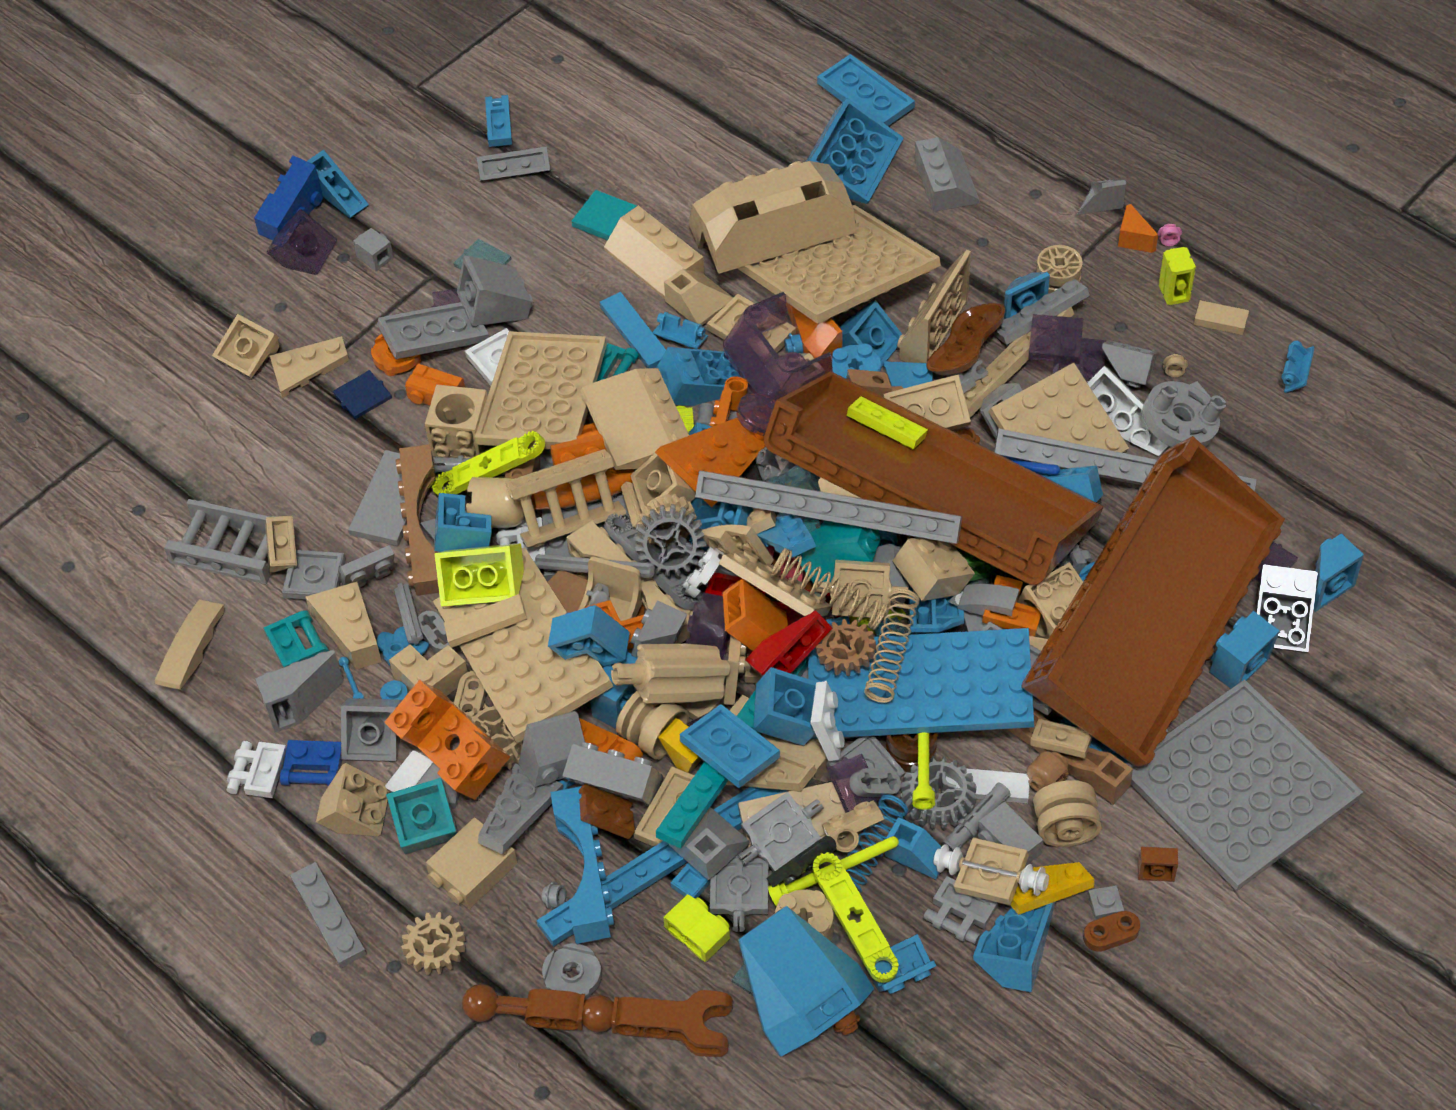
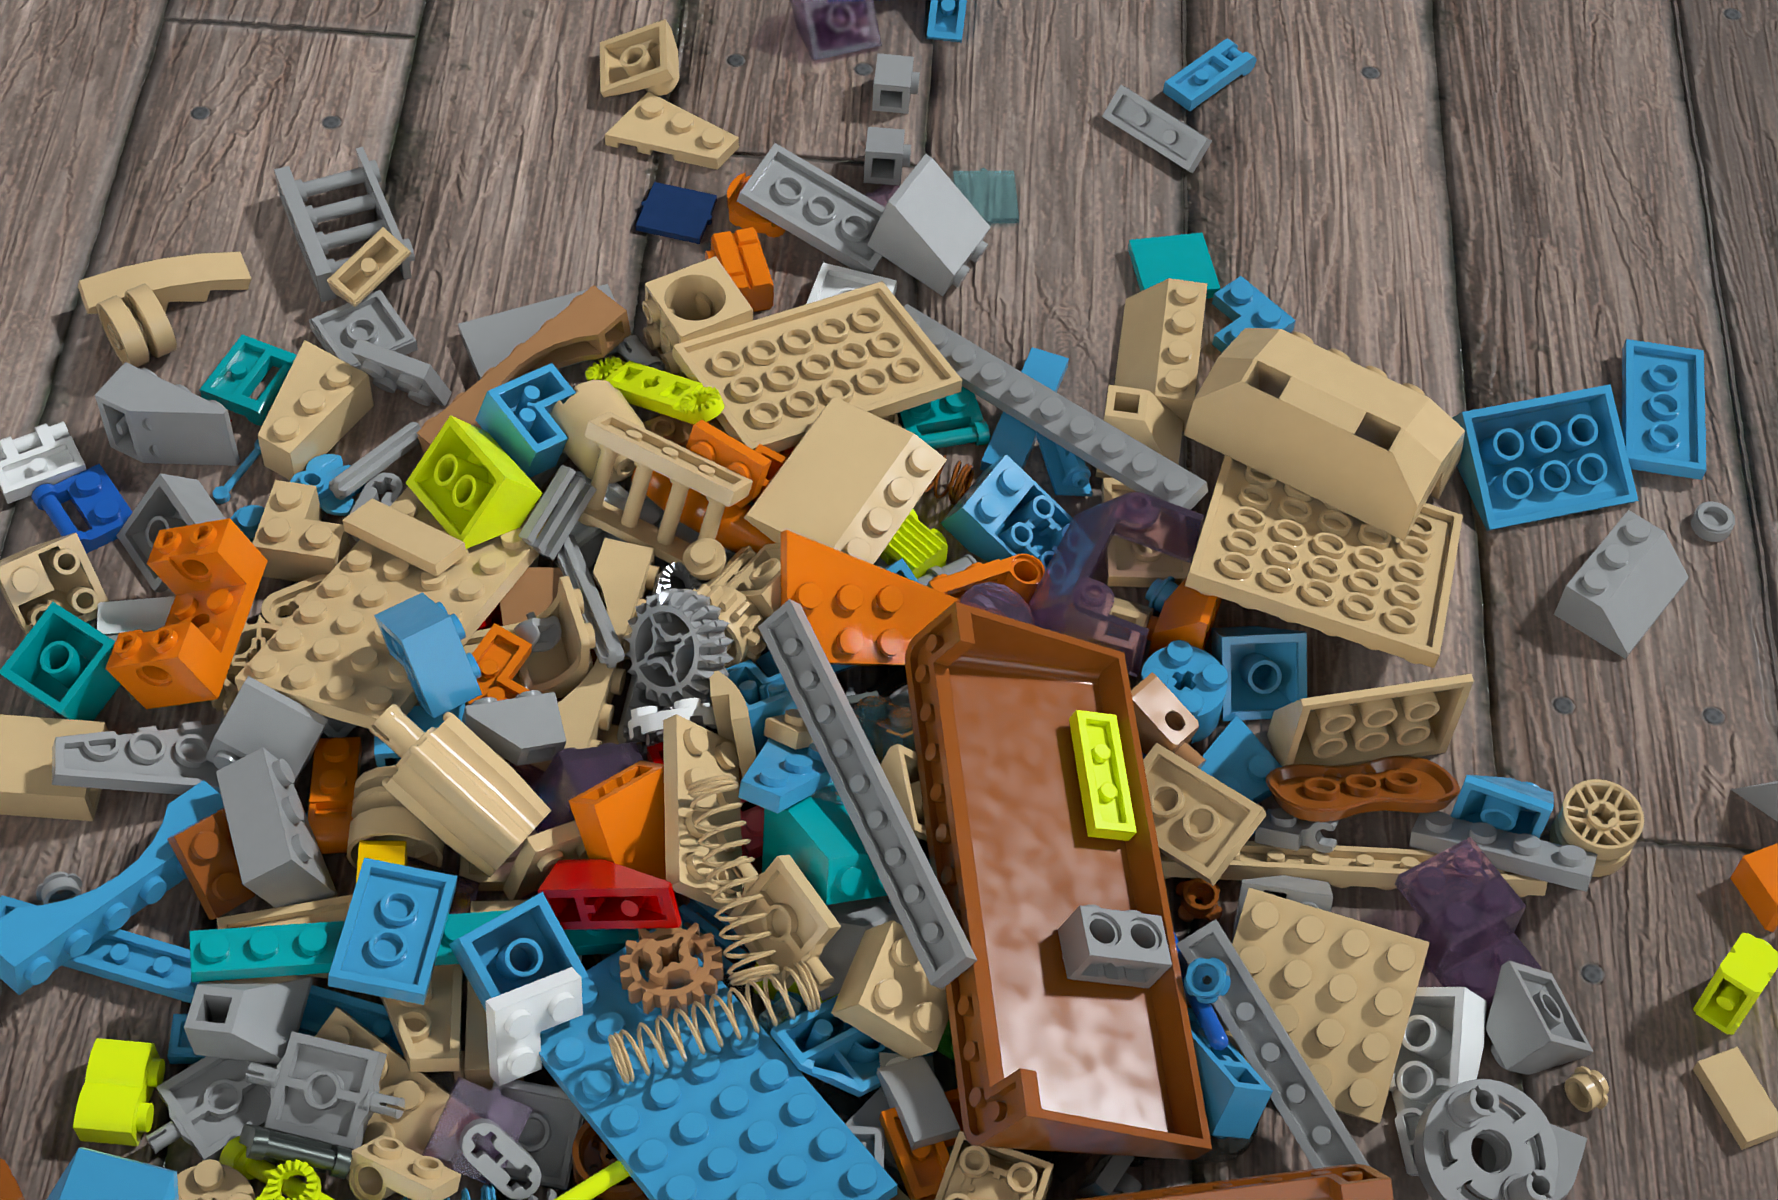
camera: 45 degrees right, 0 degrees up
none -> tan wheel [96,283,177,367]
none -> light grey tile [518,465,597,561]
none -> tan plate [683,538,726,580]
none -> light grey brick [863,127,911,186]
none -> light grey plate [904,304,1208,519]
none -> light grey brick [1058,905,1172,988]
none -> dark azure plate [1184,957,1231,1004]
none -> dark azure plate [1212,276,1296,353]
none -> light grey tile [1691,501,1735,542]

